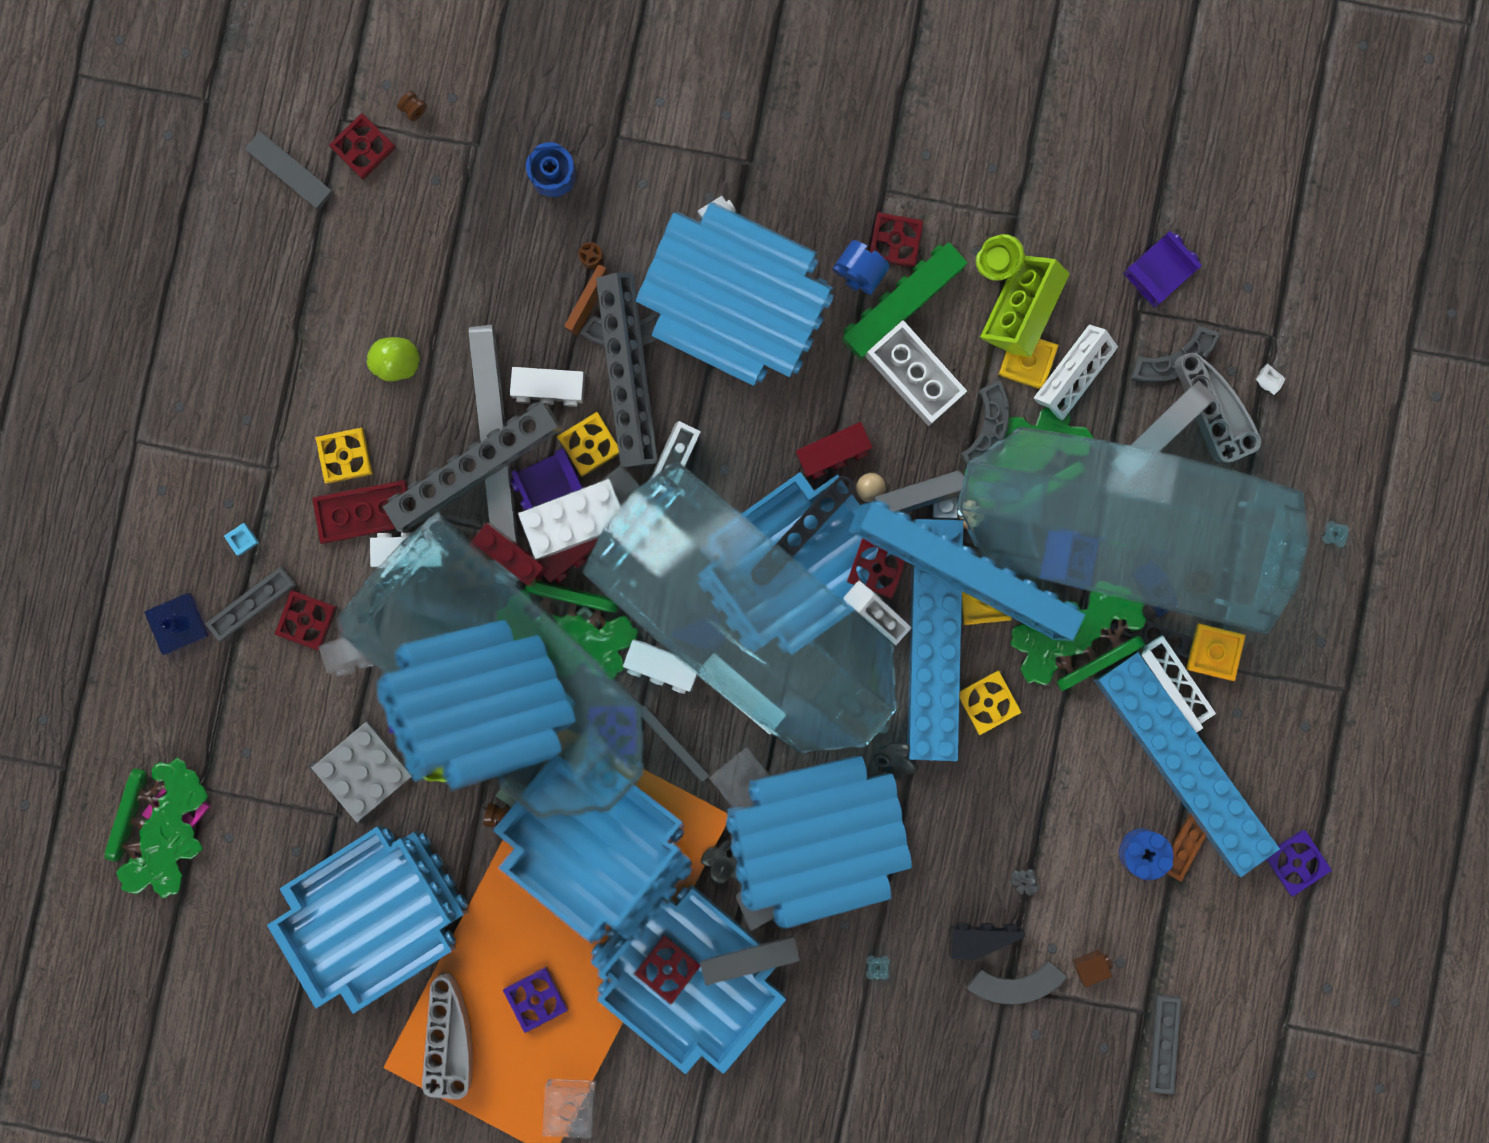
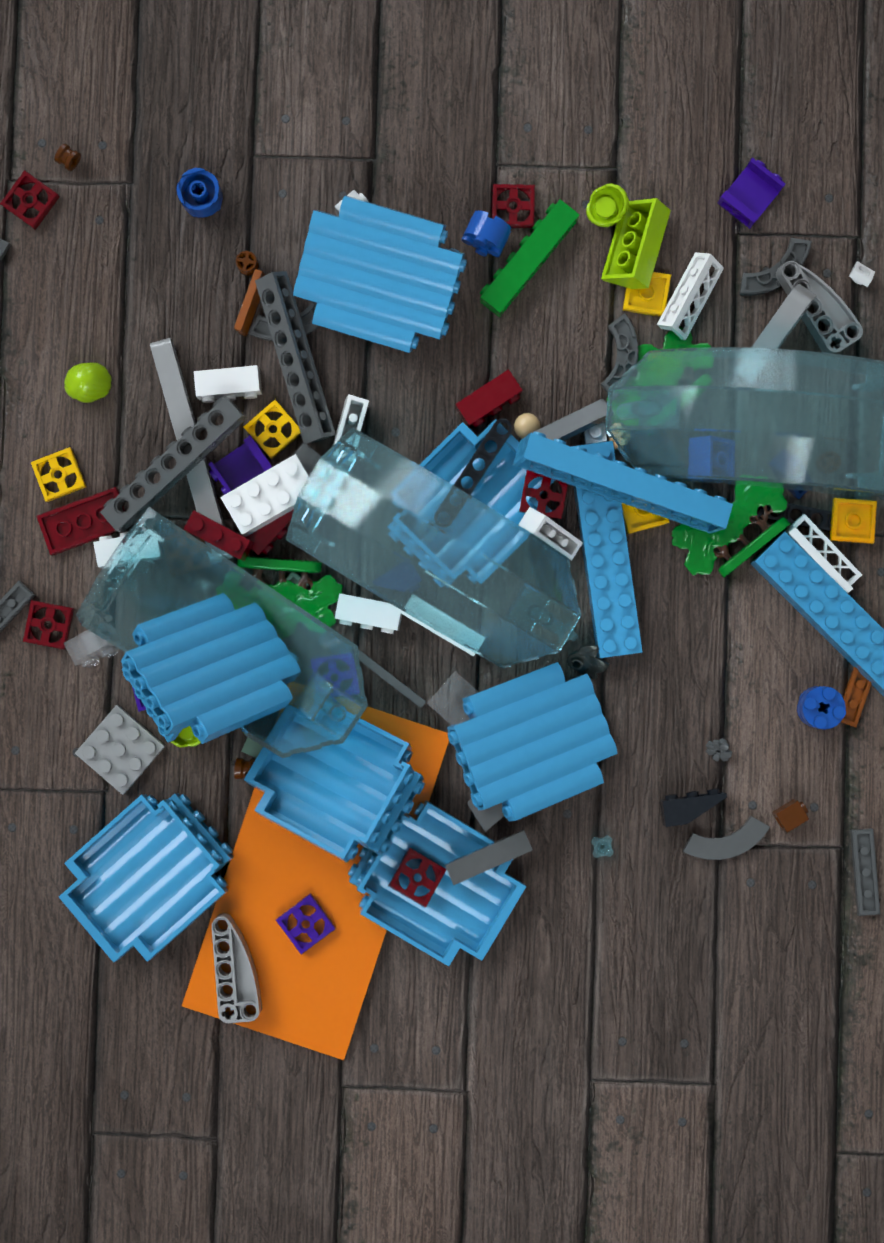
camera: 10 degrees left, 0 degrees up
clear brick [542,1079,596,1138] -> none
pearl dark grey plate [700,840,739,885] -> none
white brick [865,321,967,426] -> none
yellow piece [959,670,1021,735] -> none

